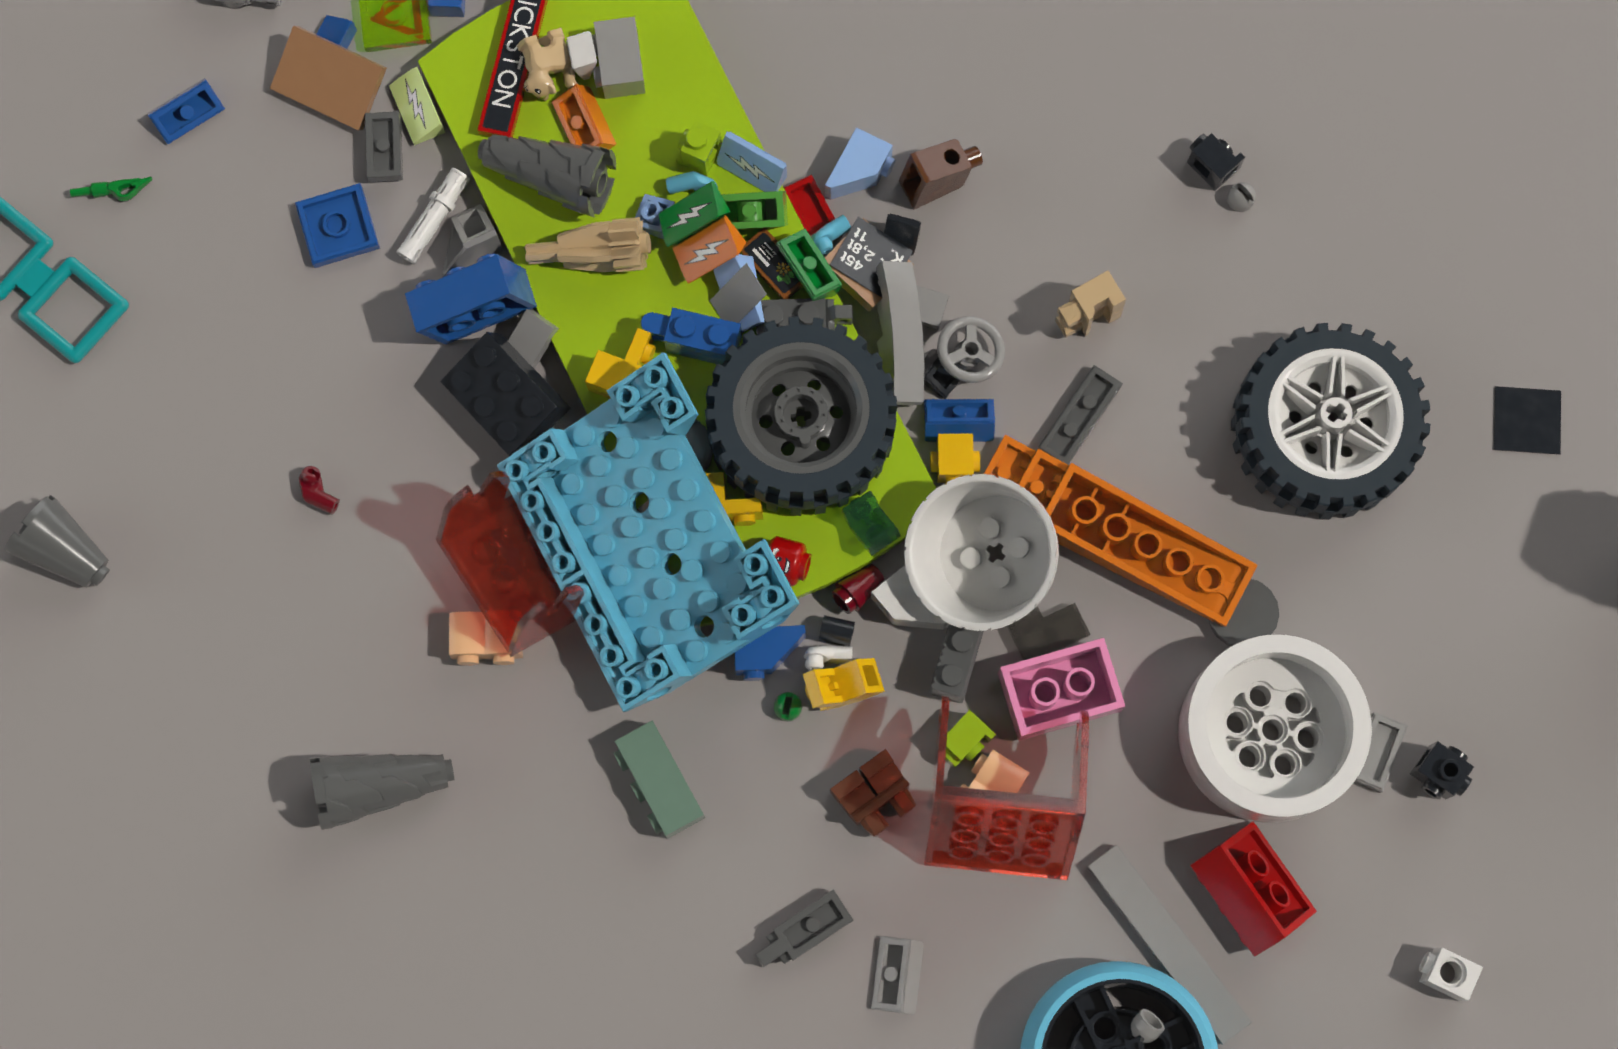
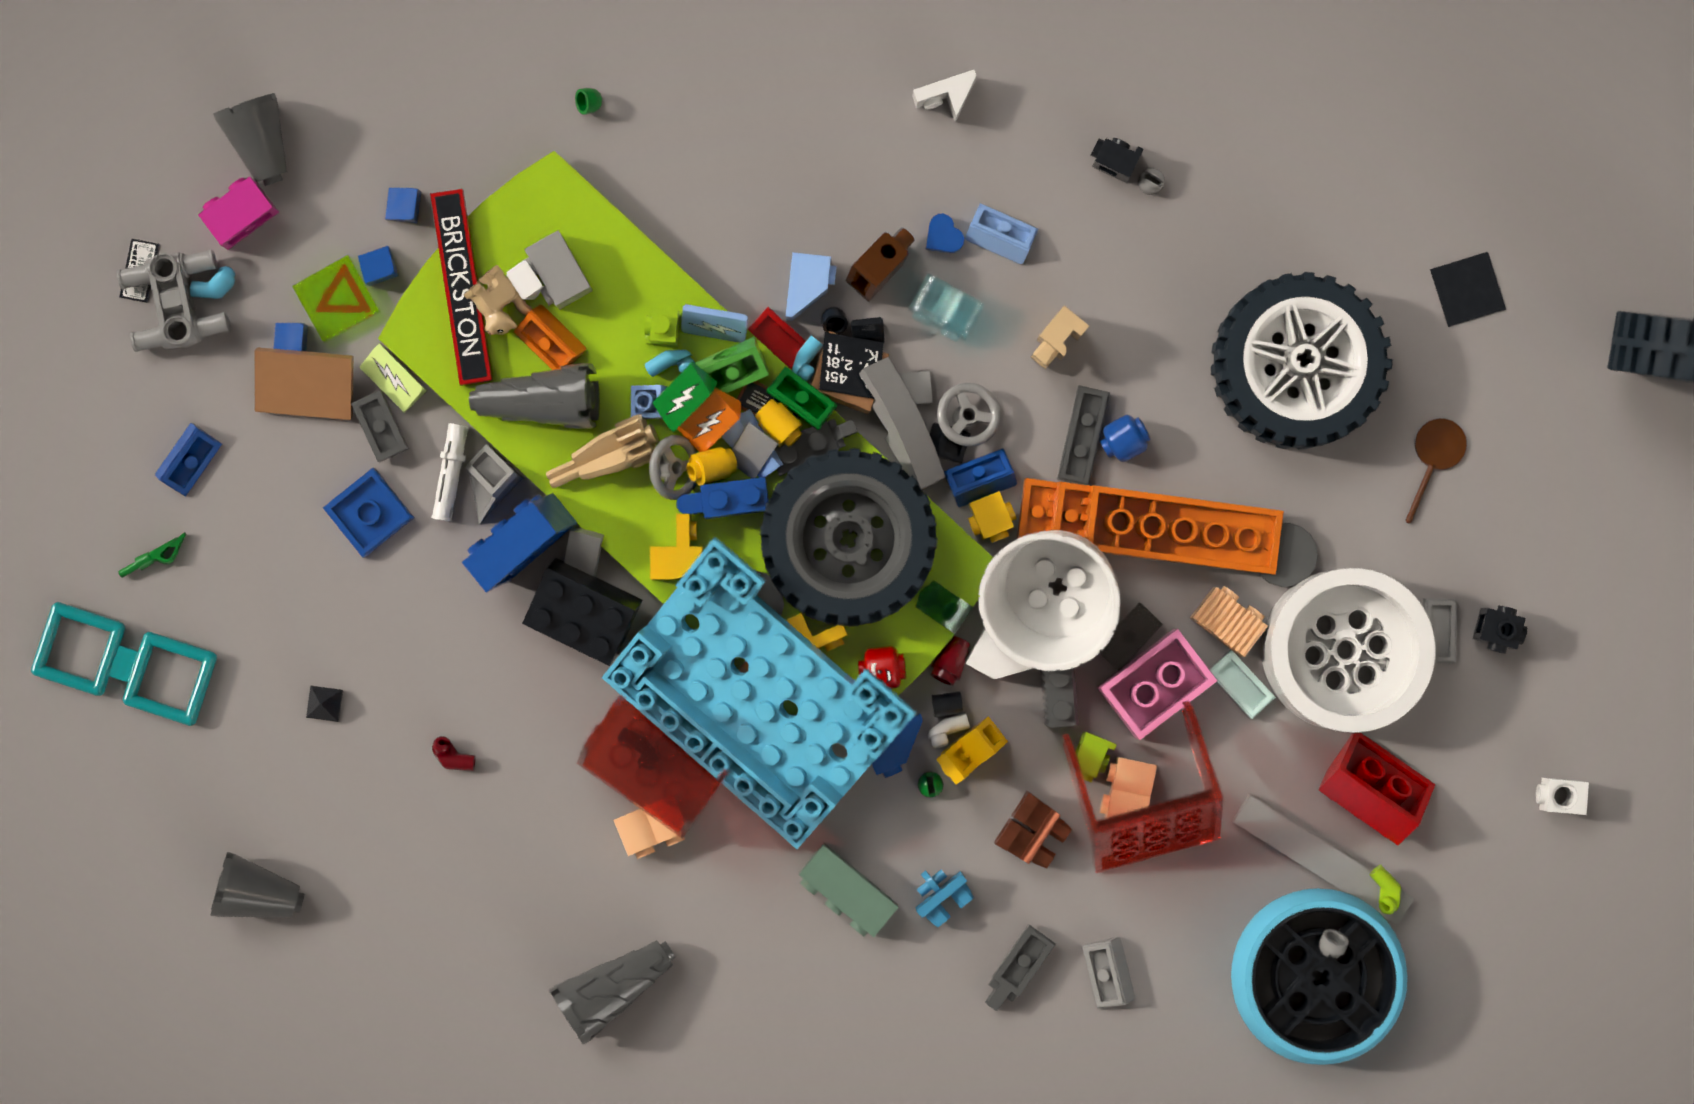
camera: 25 degrees left, 10 degrees up
none -> black slope [306,686,343,722]
none -> light grey piece [649,435,698,500]
none -> yellow brick [686,447,737,486]
none -> yellow brick [755,399,803,447]
none -> black hinge [821,307,848,334]
none -> clear light blue brick [909,273,984,342]
none -> white slope [913,70,976,121]
none -> dark azure hips [915,869,974,927]
none -> blue tile [926,213,964,253]
none -> light blue slope [965,203,1038,264]
none -> blue head [1100,414,1151,462]
none -> light nougat brick [1190,586,1268,657]
none -> light aqua tile [1209,650,1276,719]
none -> lime arm [1369,864,1401,915]
none -> reddish brown piece [1406,418,1467,524]

